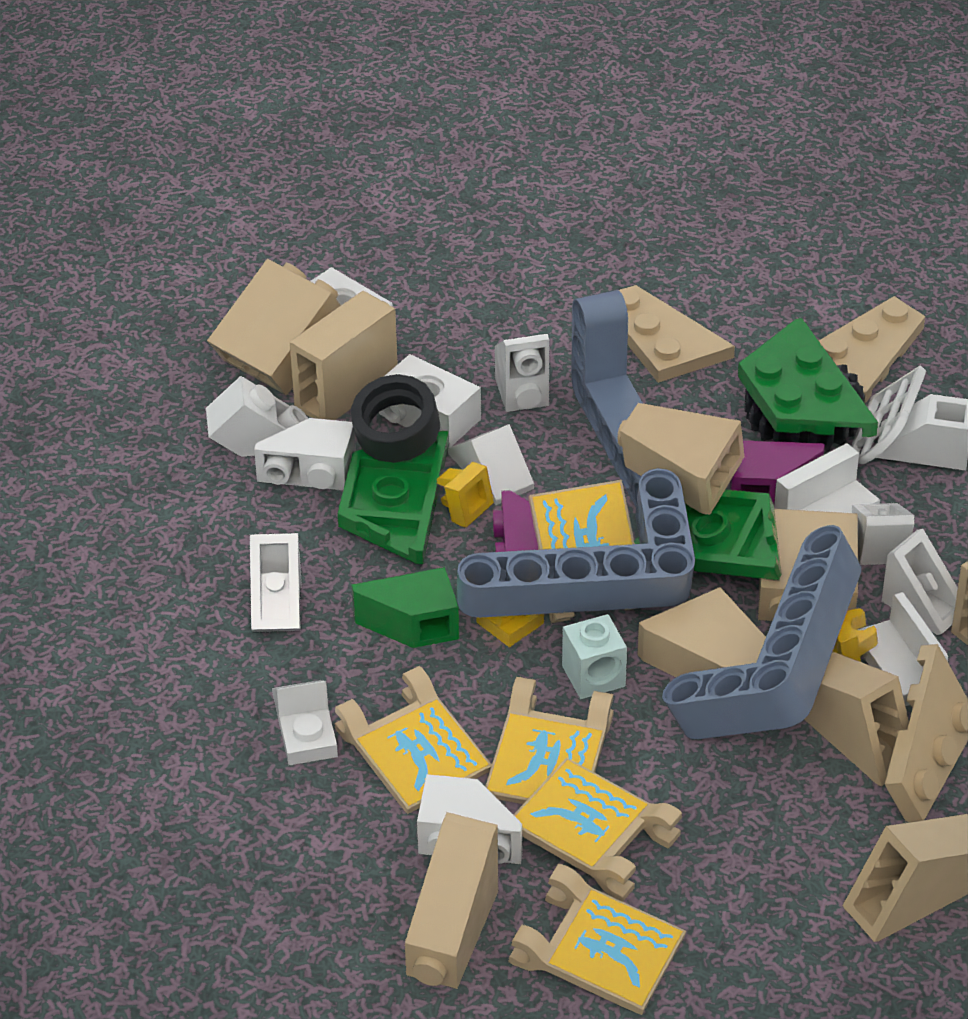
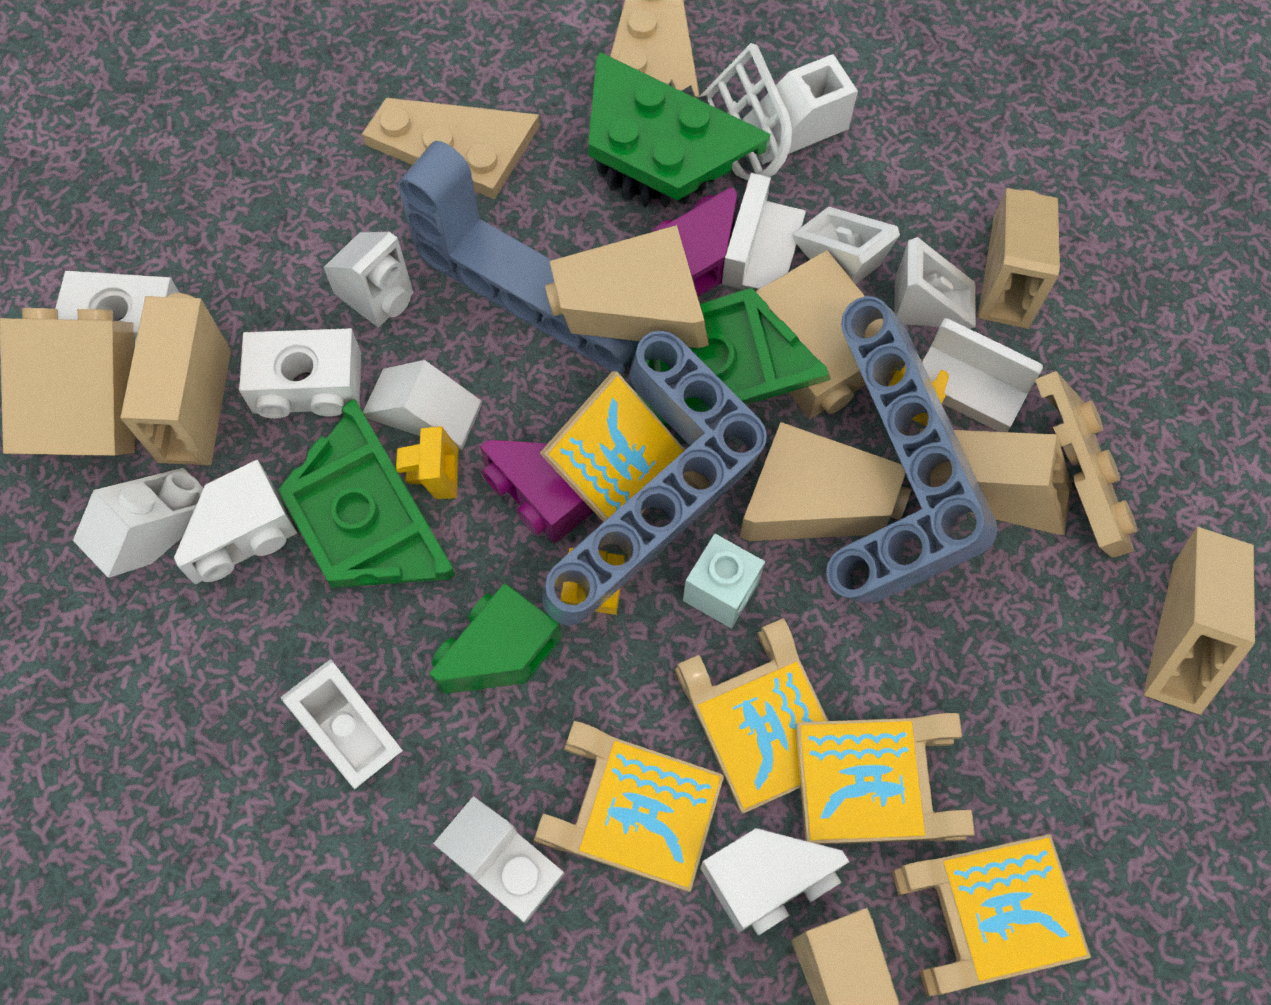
camera: 40 degrees left, 25 degrees up
black tyre [351,374,440,463] -> none

